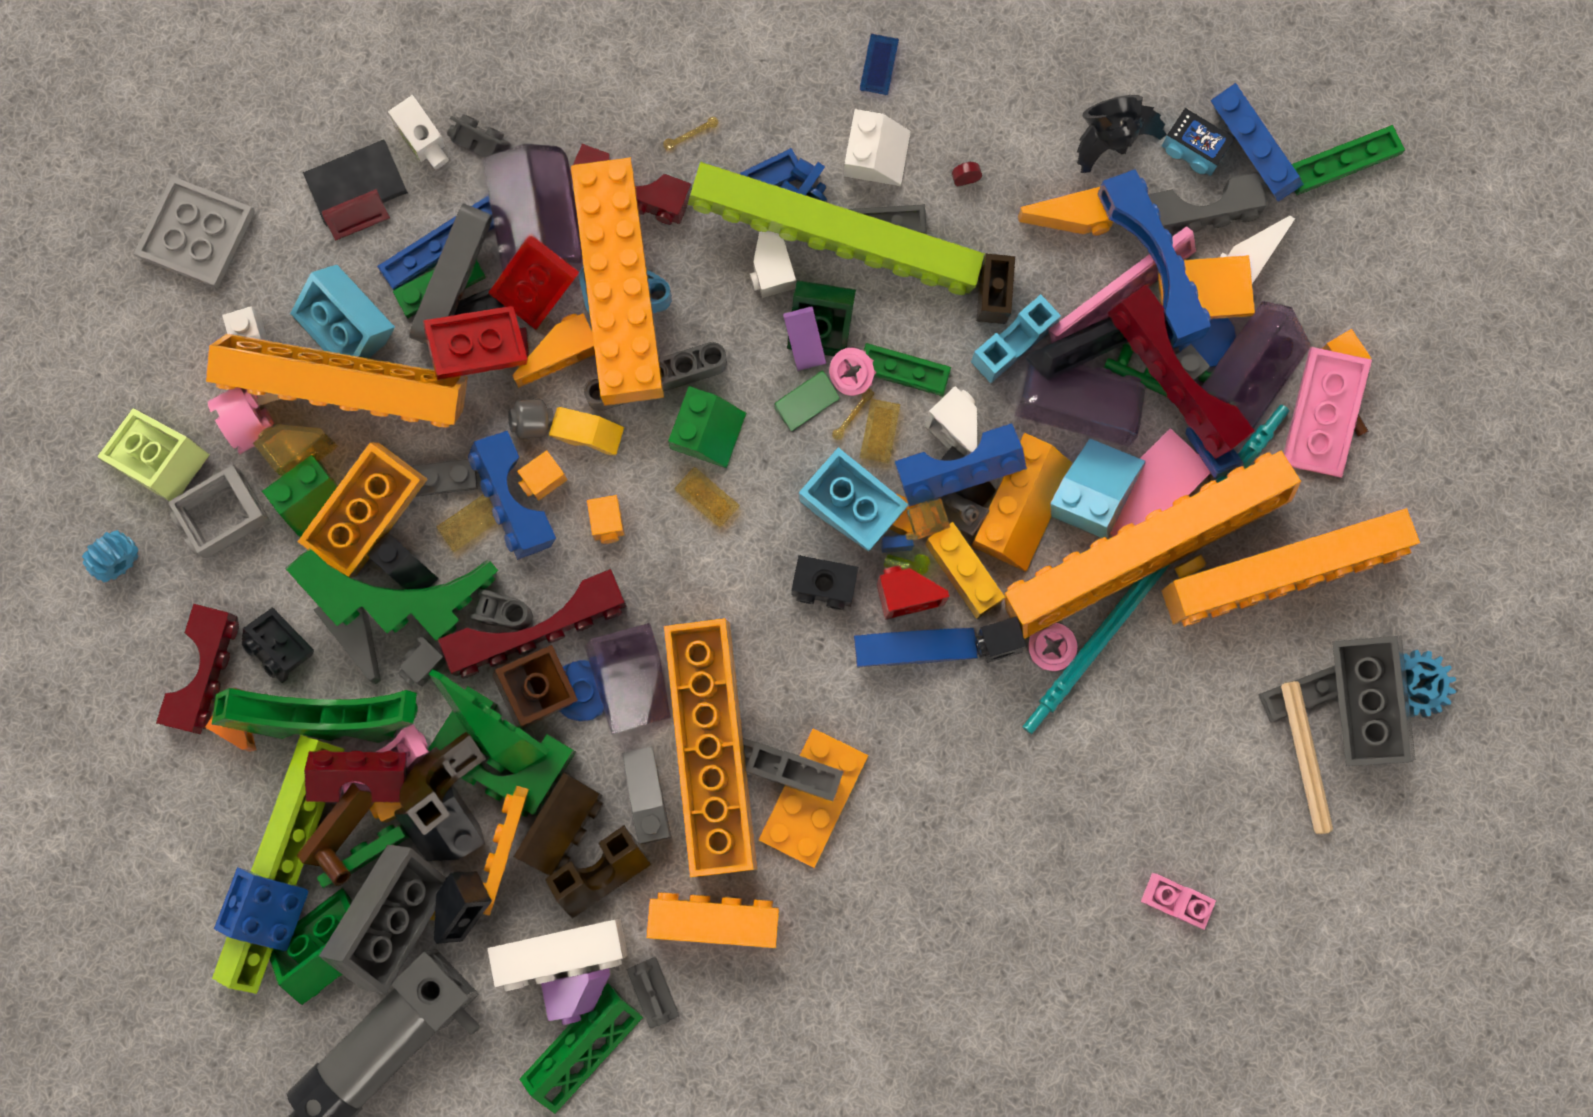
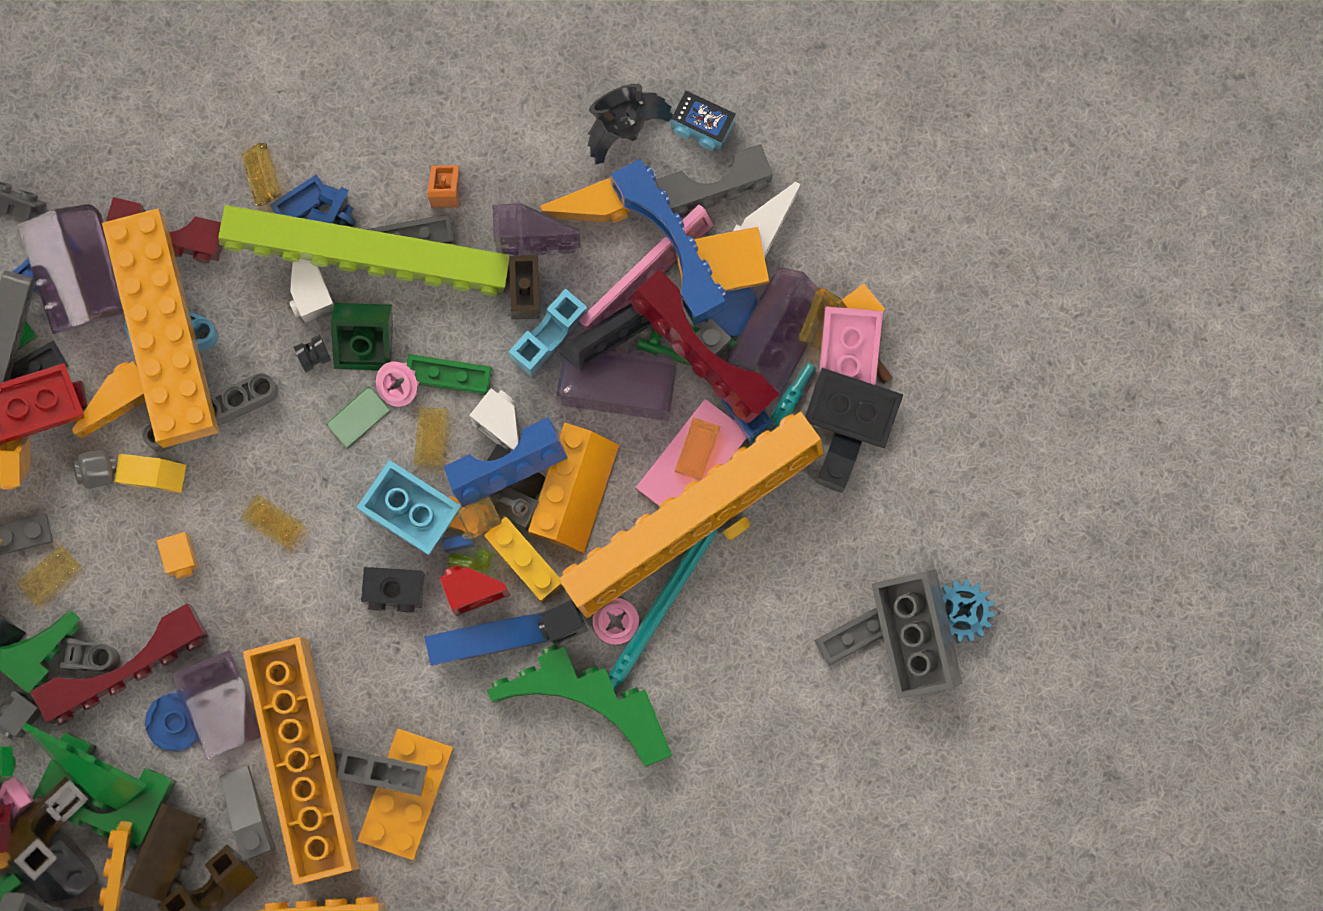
camera: 10 degrees left, 0 degrees up
blue arch [468,431,556,560] -> none
red plate [488,234,580,330] -> none
reddish brown slope [492,645,578,729] -> none
light orange brick [517,450,568,501] -> none
clear yellow hinge [663,116,718,151] -> none
green slope [668,386,747,469] -> none
medium lavender tile [783,307,826,371] -> none
clear yellow hinge [832,388,875,440] -> none
white slope [844,109,911,186] -> none
clear blue tile [860,34,899,95] -> none
dark red tile [951,162,982,187] -> none
medium azure slope [1050,439,1145,539] -> none
bright pink slope [1141,873,1216,930] -> none
light orange brick [1161,508,1420,627] -> none
blue arch [1210,83,1304,202] -> none
tan axle [1281,681,1333,834] -> none
green plate [1291,125,1405,196] -> none
none -> clear yellow plate [241,143,281,206]
none -> black wheel [293,335,332,372]
none -> orange slope [427,165,459,208]
none -> green arch [487,644,672,767]
none -> clear purple slope [492,203,581,256]
none -> clear yellow tile [674,417,721,481]
none -> clear yellow tile [799,288,842,351]
none -> black tile [805,367,903,449]
none -> black slope [816,433,862,493]

